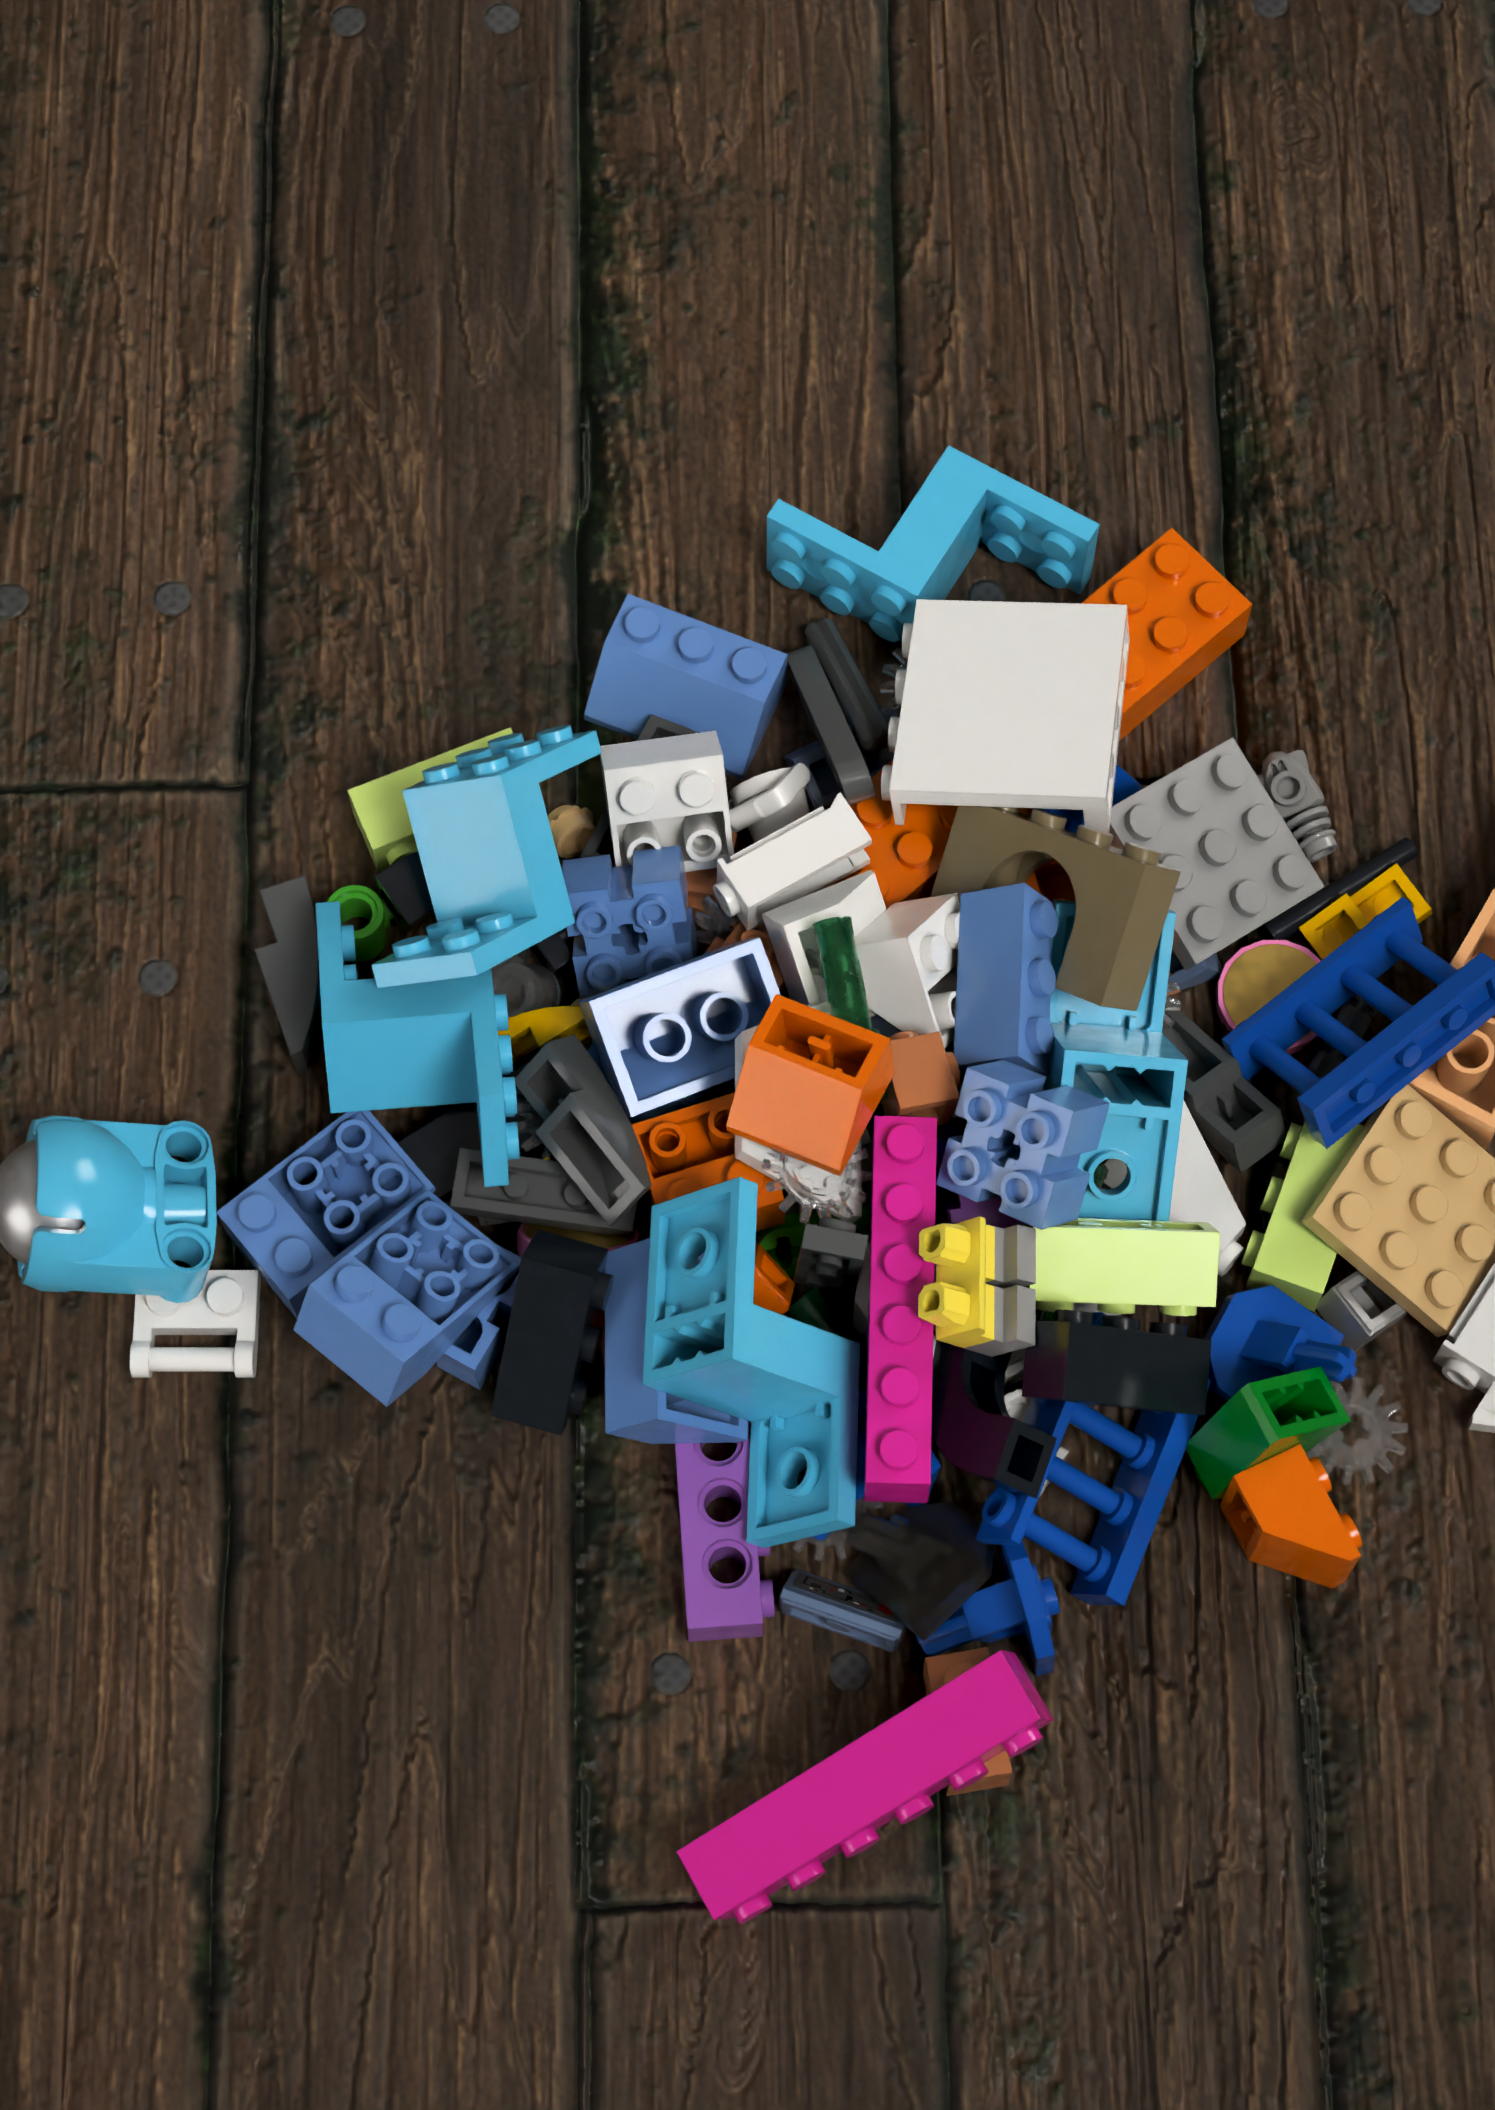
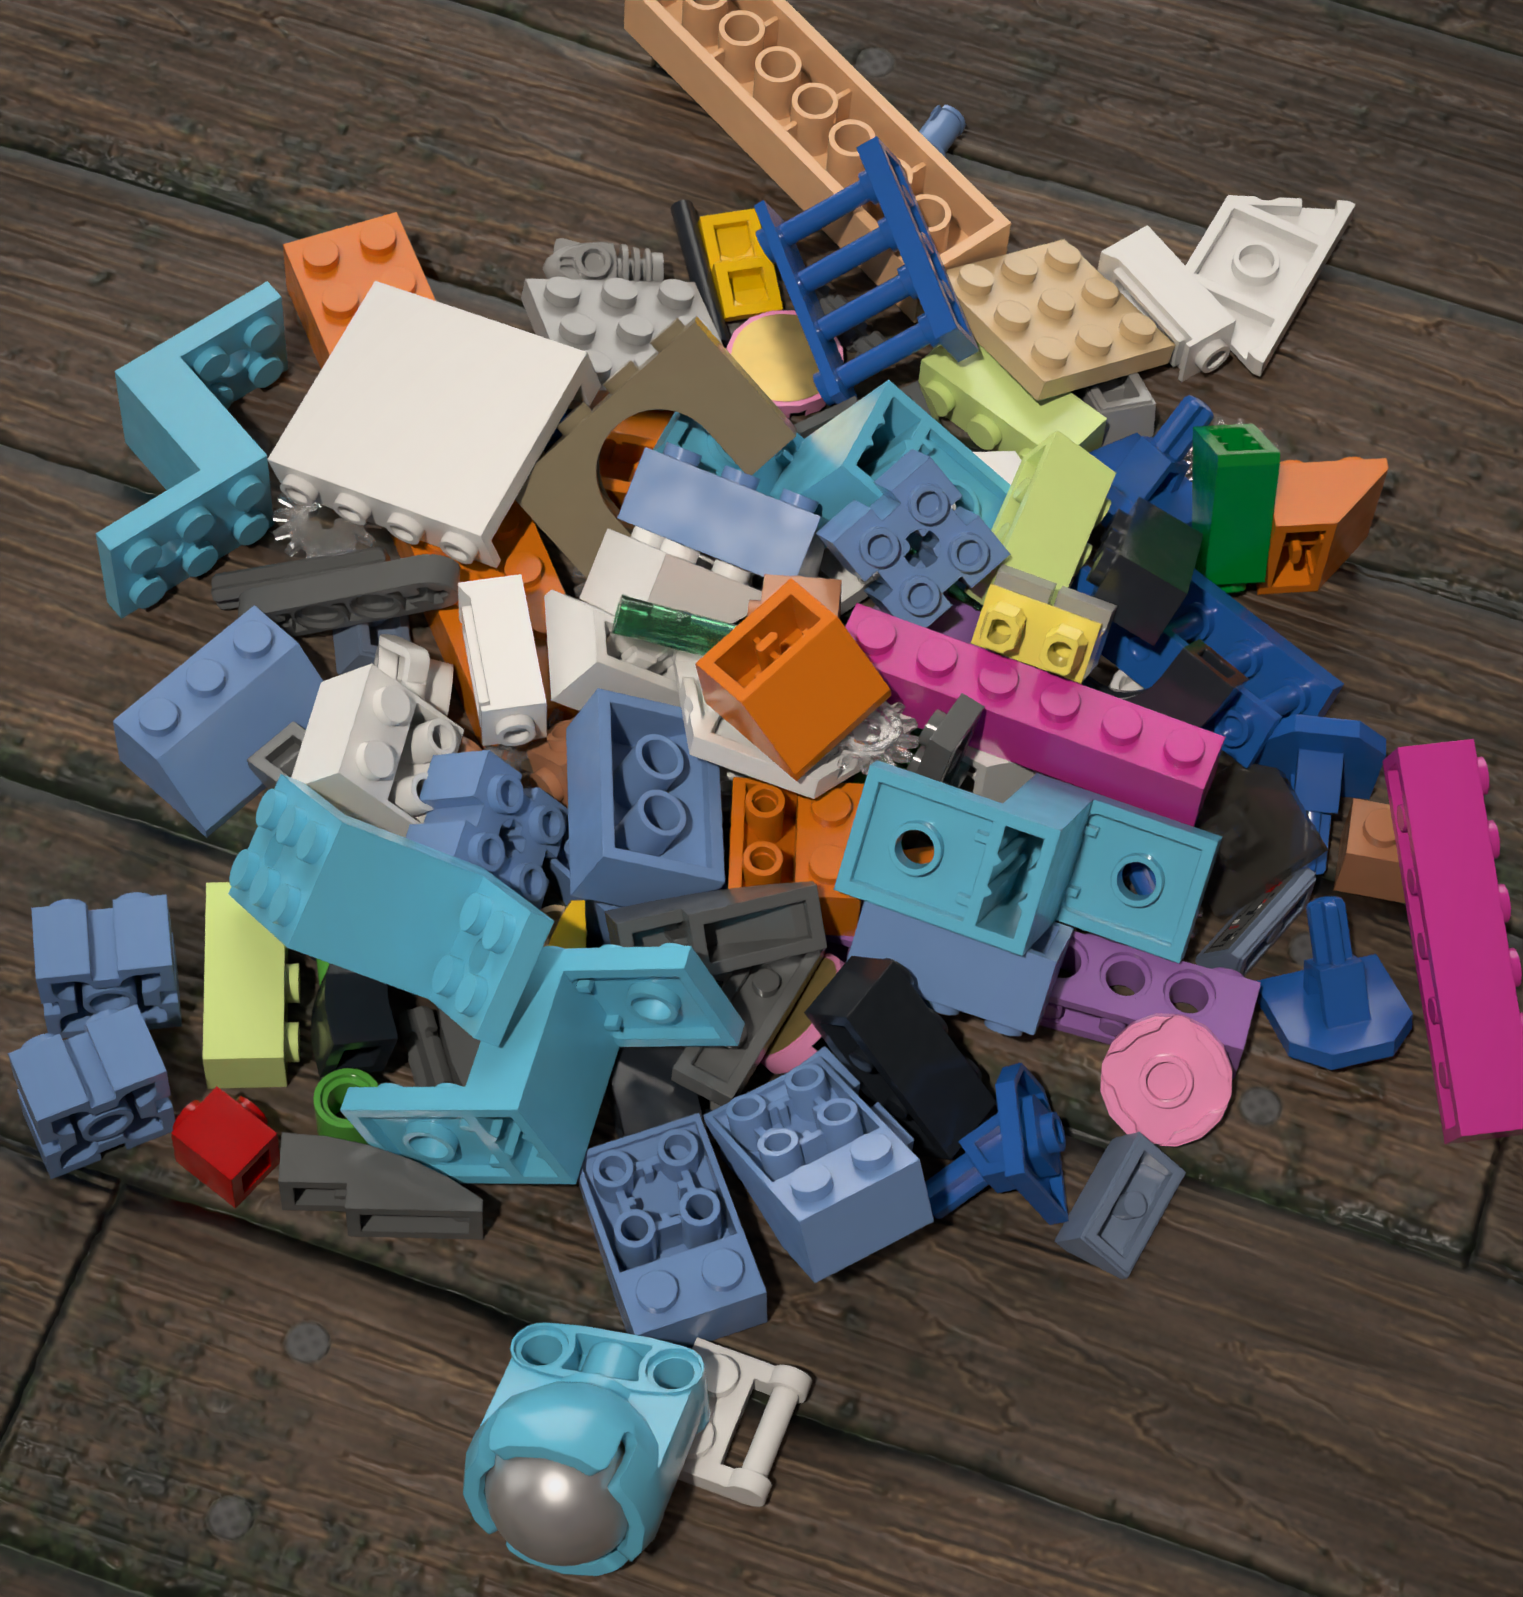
camera: 75 degrees left, 10 degrees down
none -> medium blue brick [8,1004,175,1179]
none -> medium blue brick [31,892,182,1039]
none -> red brick [171,1086,280,1209]
none -> blue piece [925,1063,1069,1225]
none -> sand blue slope [1055,1132,1186,1280]
none -> bright pink tile [1100,1013,1233,1147]
none -> blue piece [1257,896,1413,1070]

